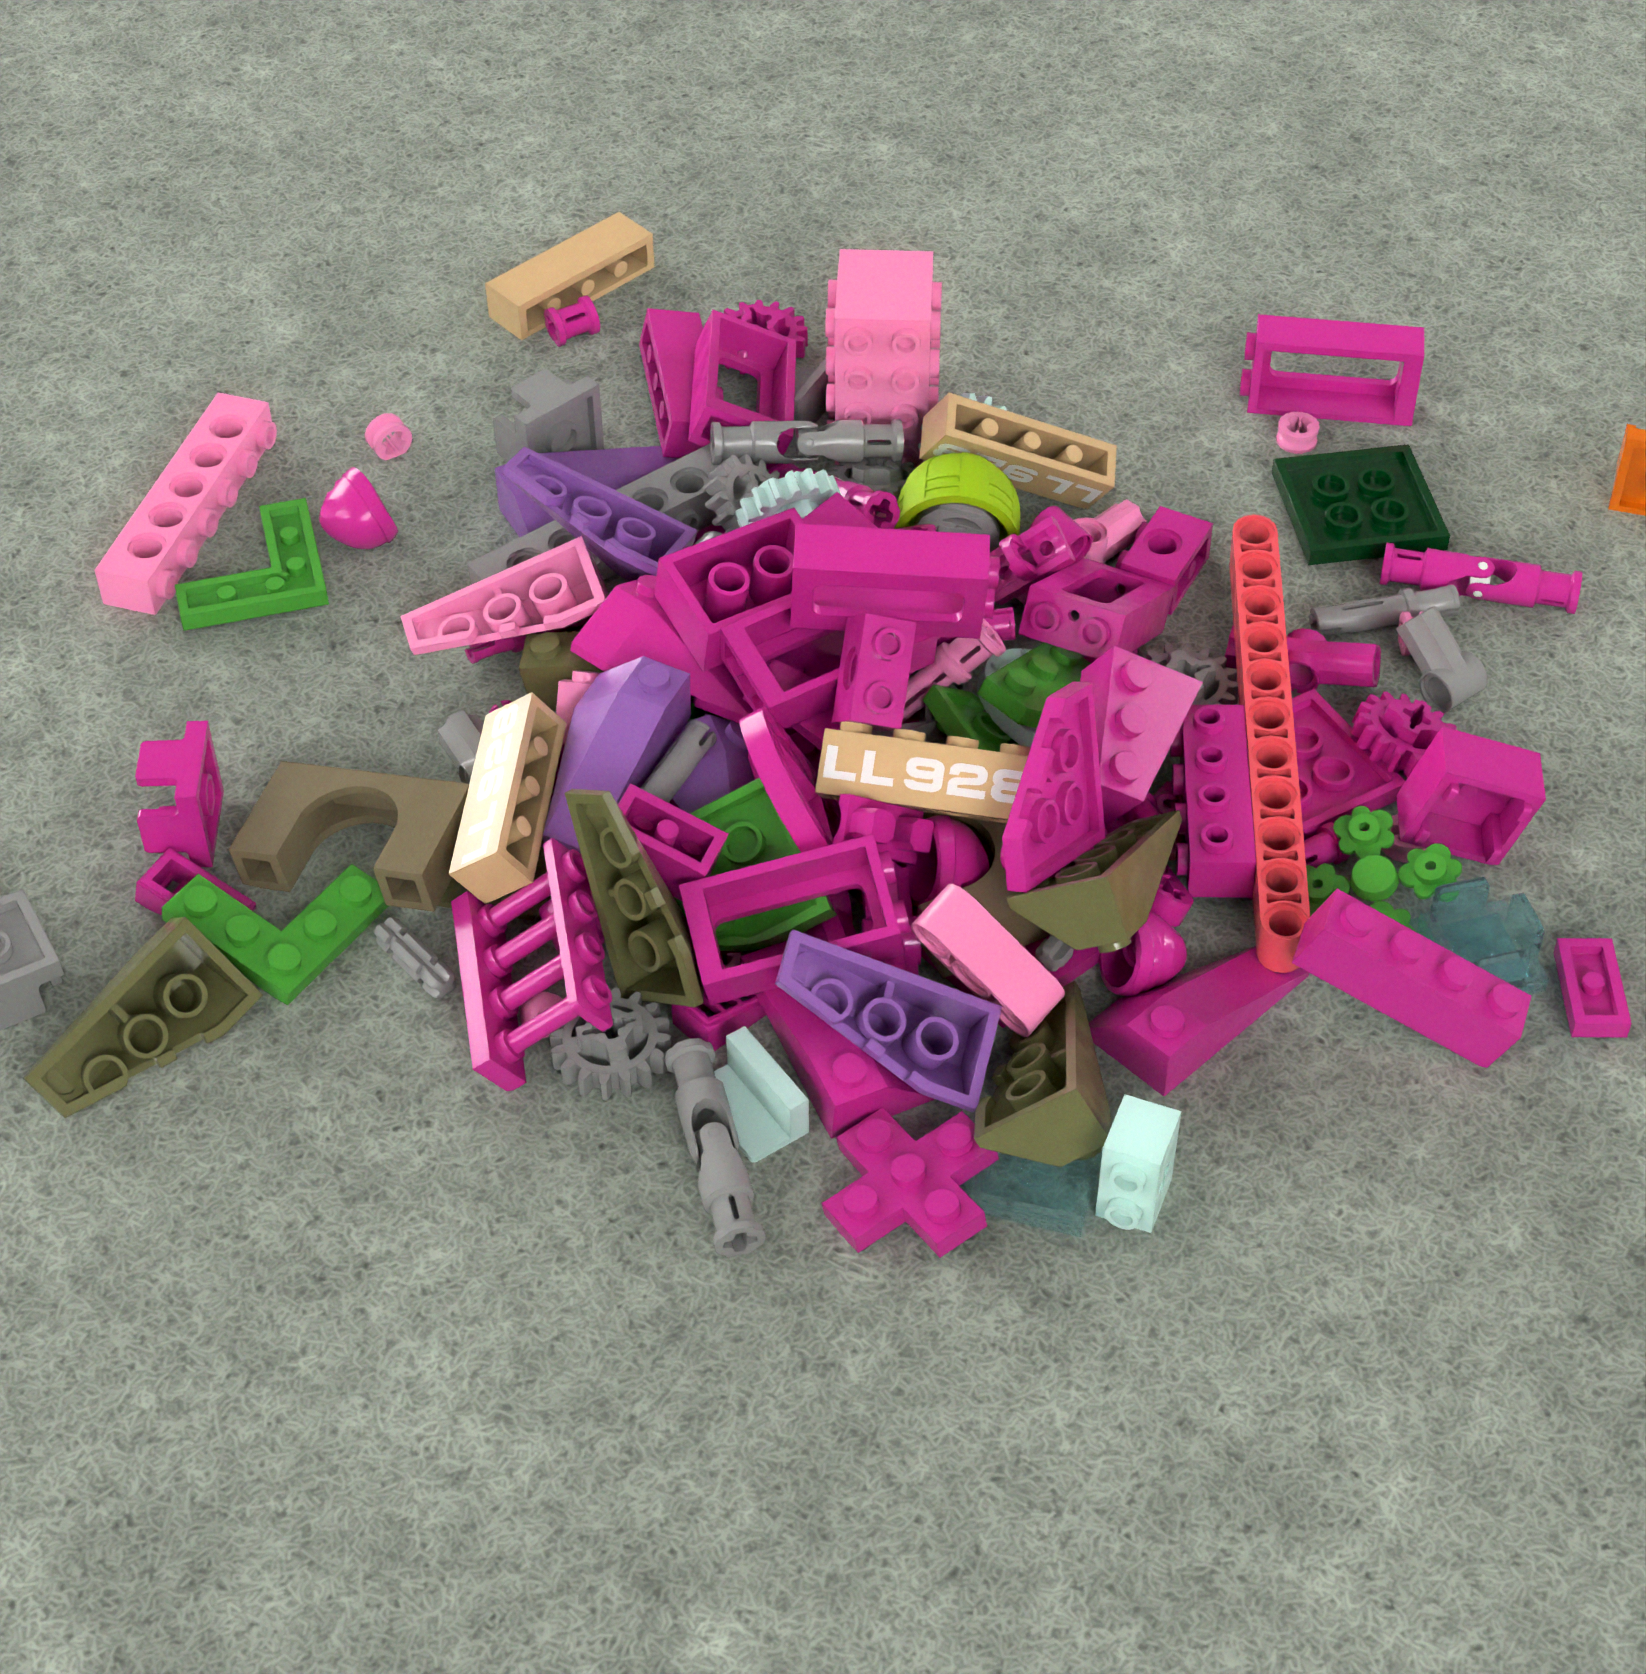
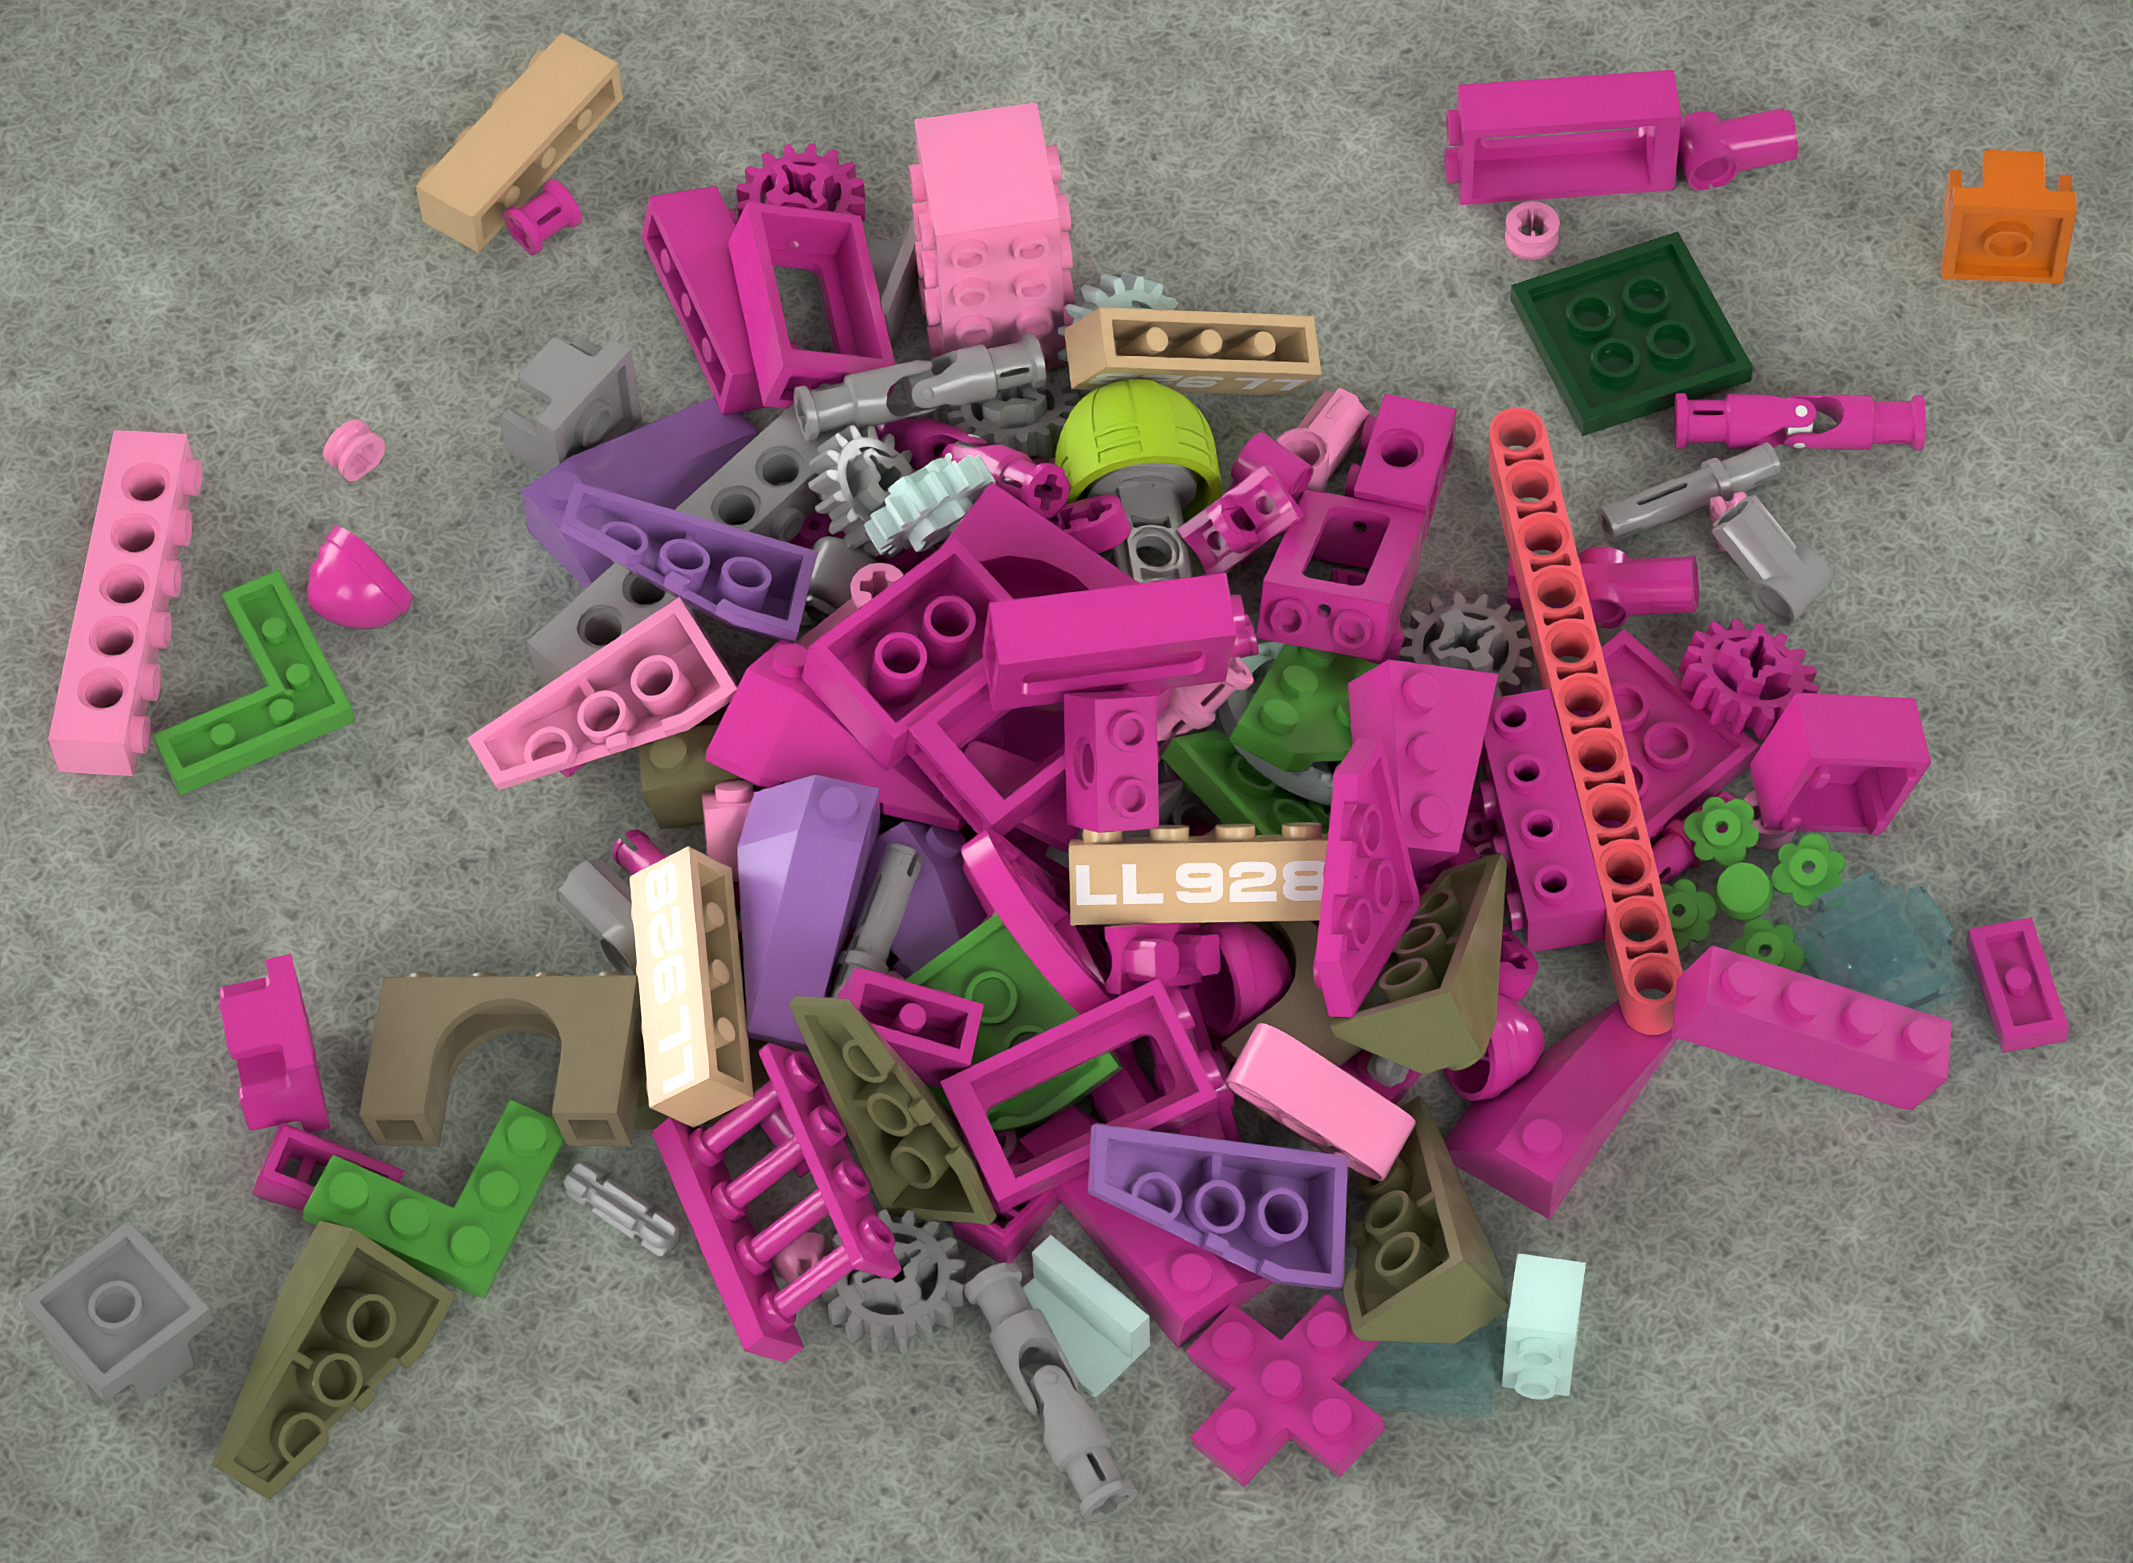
camera: 10 degrees left, 10 degrees up
none -> dark pink piece [1677,108,1799,191]

